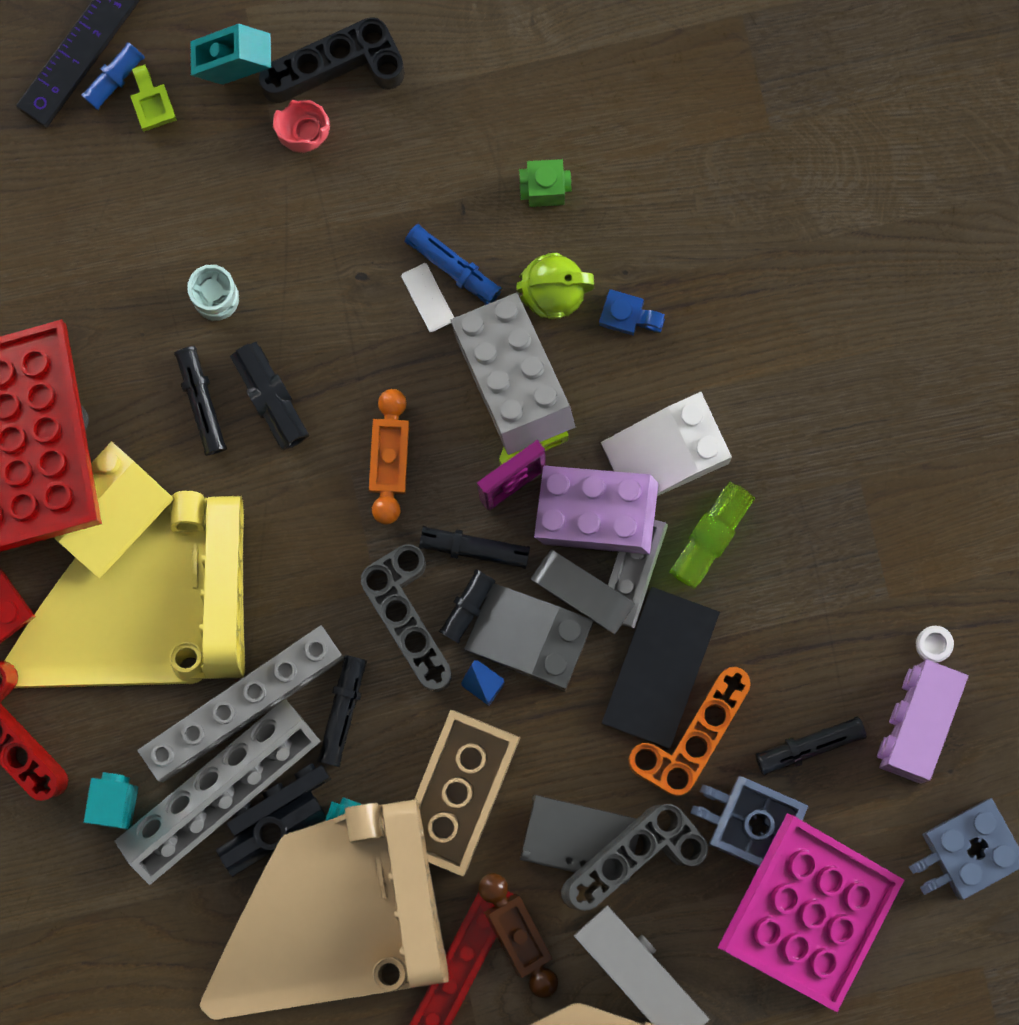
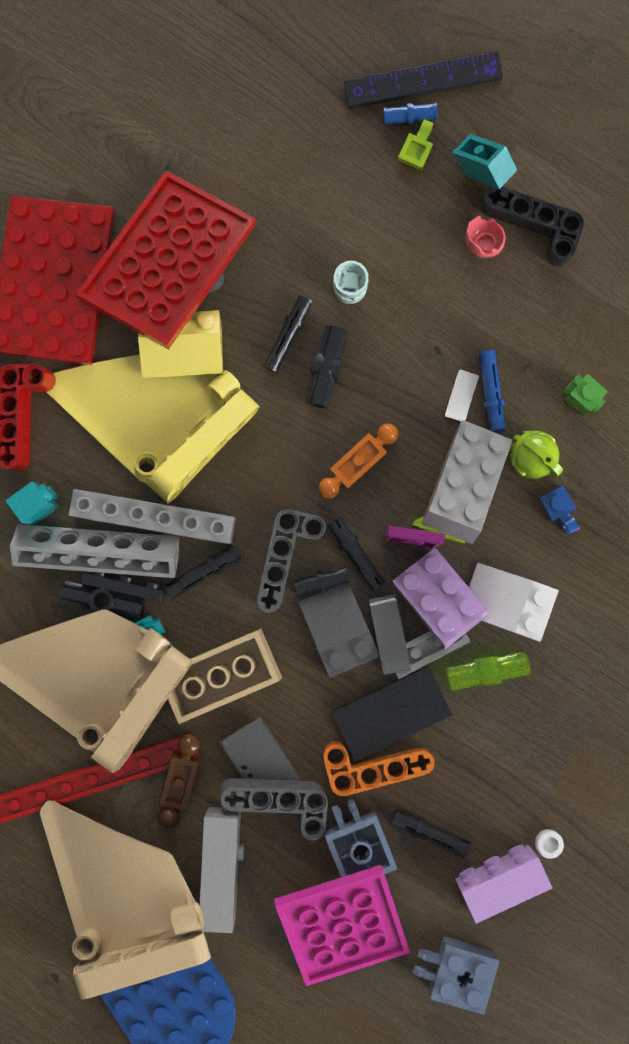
camera: 40 degrees right, 5 degrees up
blue slope [461,660,505,706] -> none

